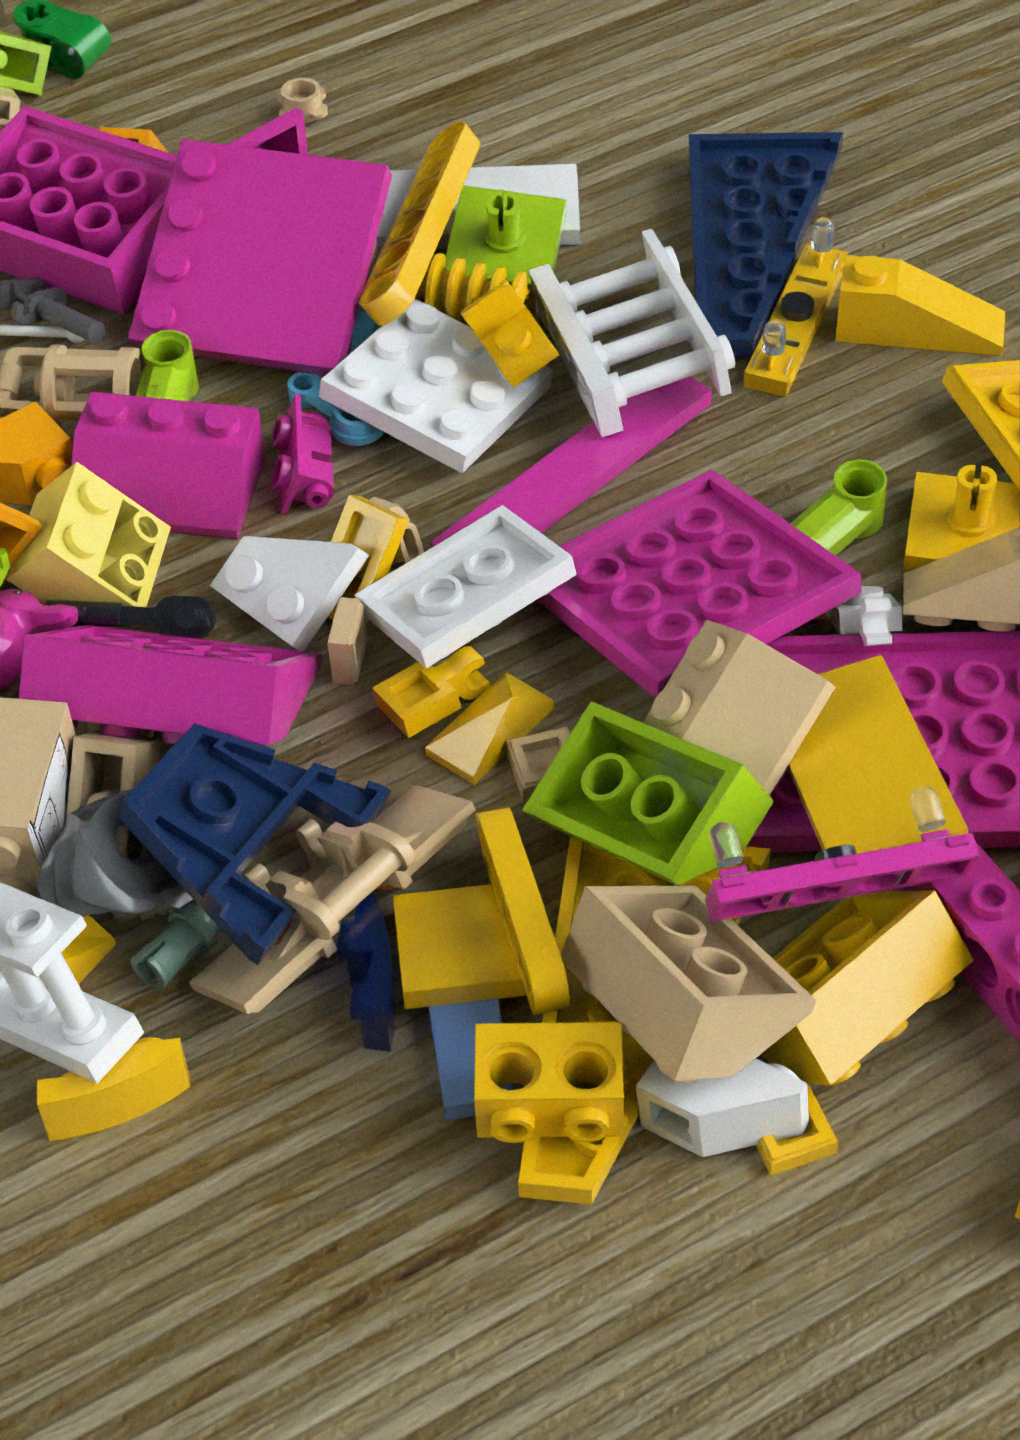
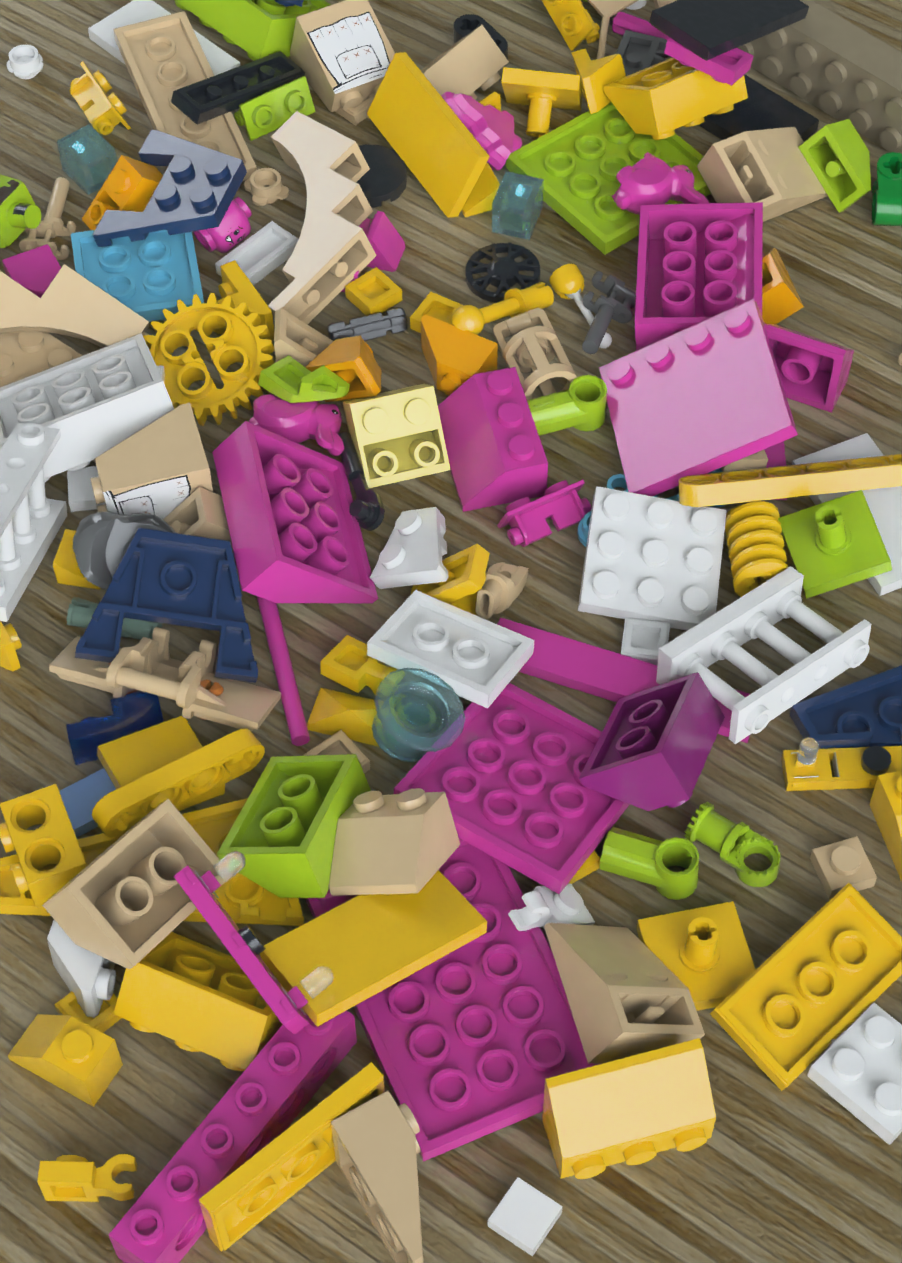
camera: 65 degrees right, 5 degrees up
tan tile [327,597,368,686] -> none
yellow slope [461,279,560,388] -> none
none -> yellow slope [8,1014,123,1107]
none -> dark pink bar [257,596,310,746]
none -> clear light blue piece [372,668,465,762]
none -> magenta slope [579,672,725,811]
none -> white tile [621,618,670,665]
none -> lime connector [684,802,781,887]
none -> tan plate [810,836,877,900]

